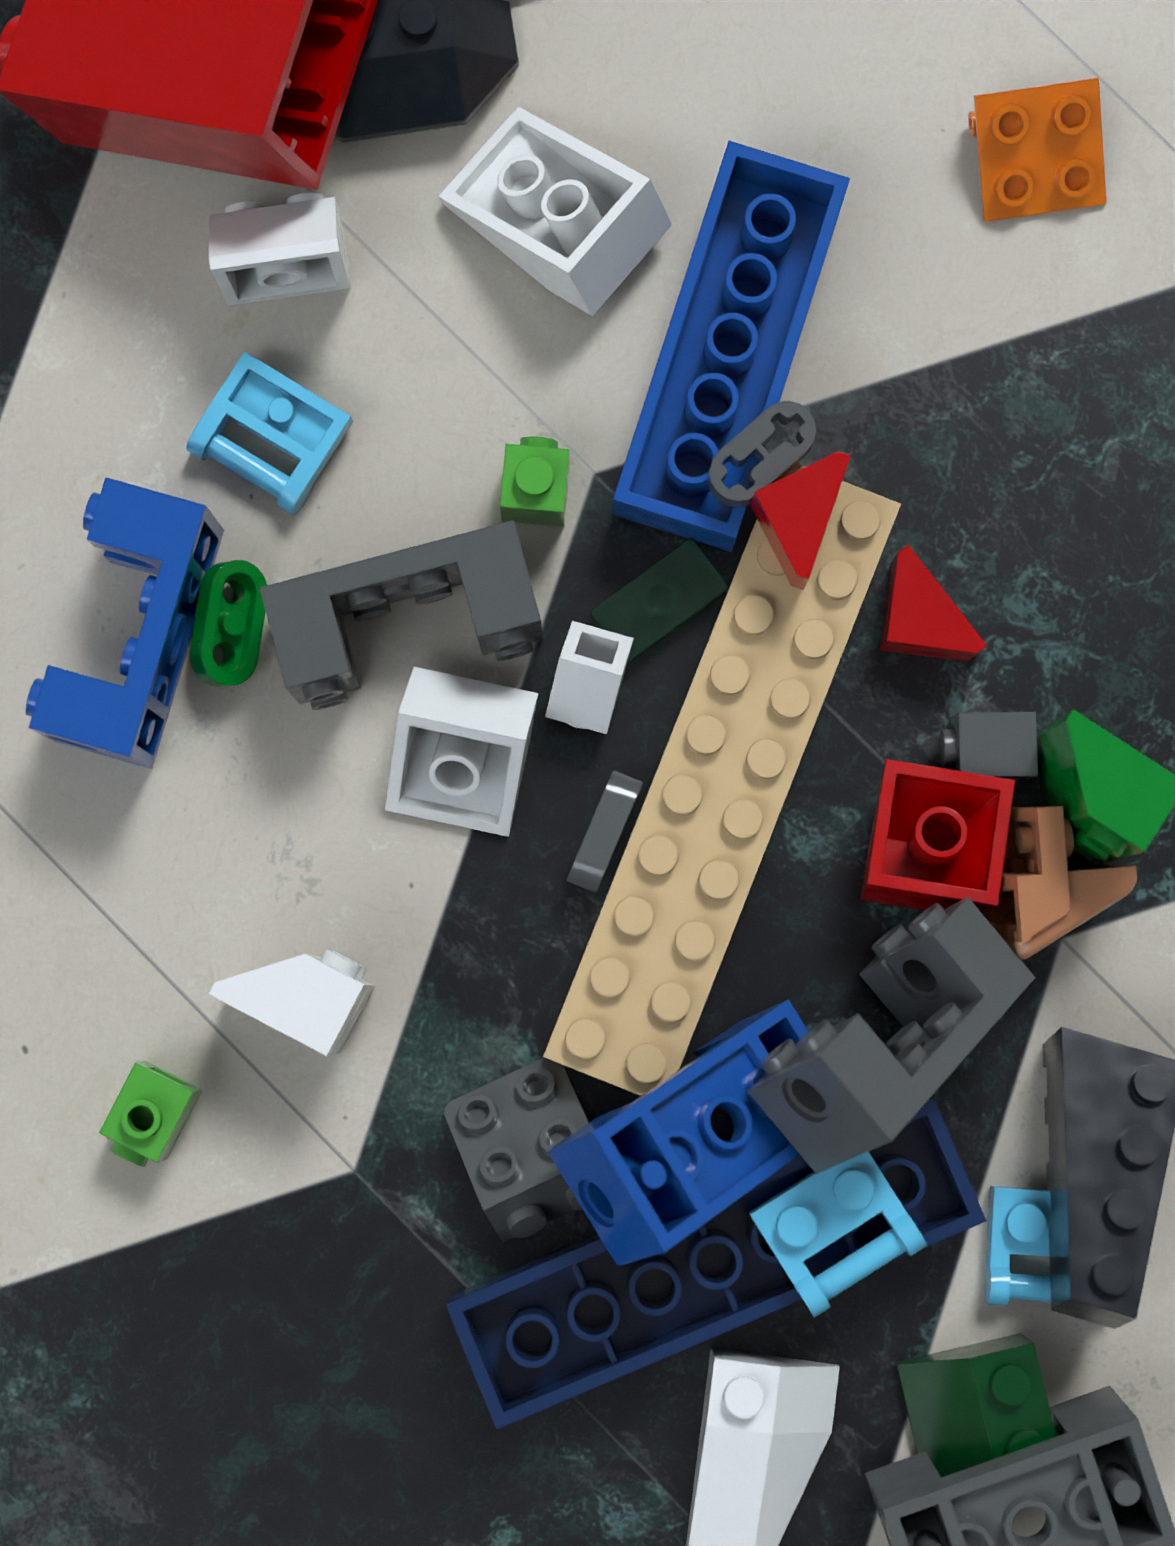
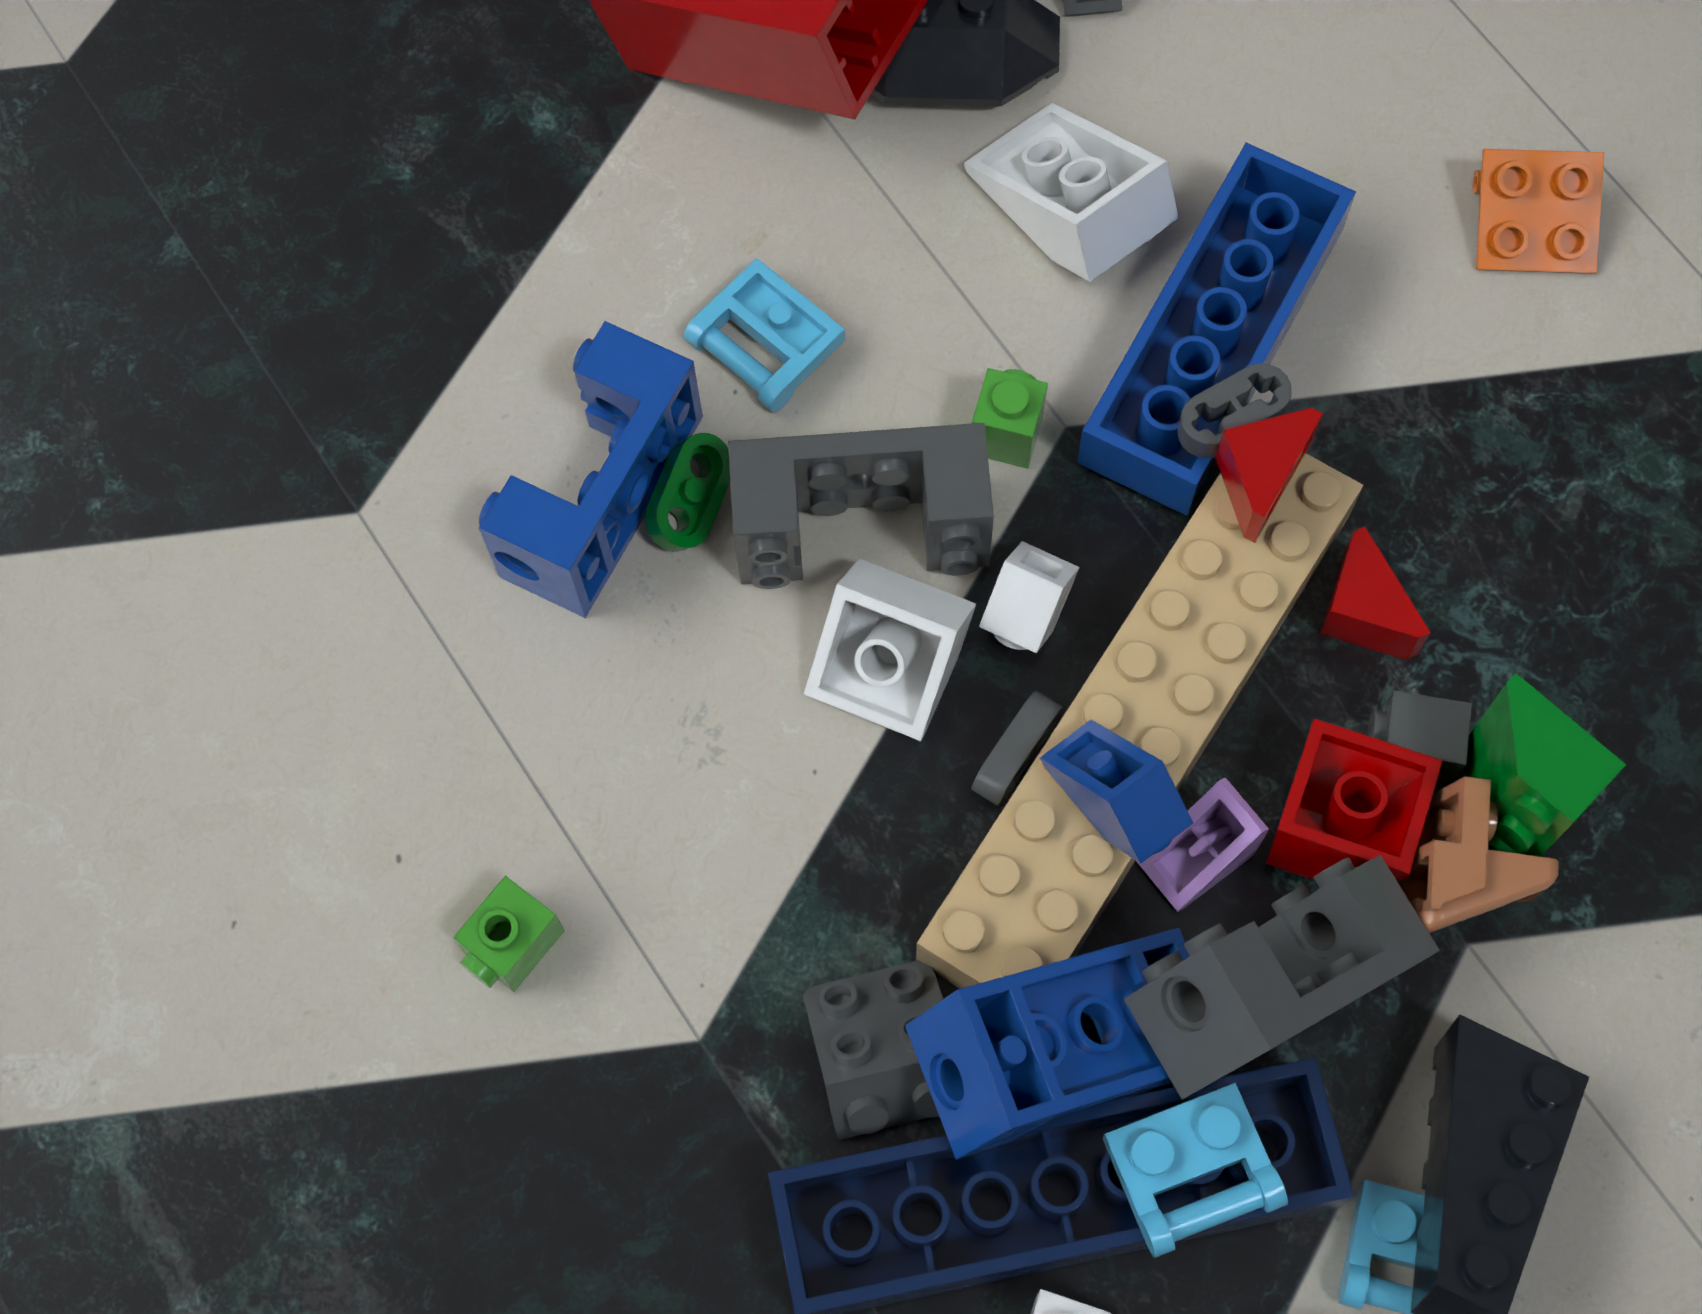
camera: 15 degrees right, 15 degrees down
white slope [209,193,351,306] -> none
white slope [209,949,375,1056] -> none
clear green plate [590,538,729,665] -> none
none -> blue slope [1040,719,1193,864]
none -> lavender slope [1136,778,1269,912]

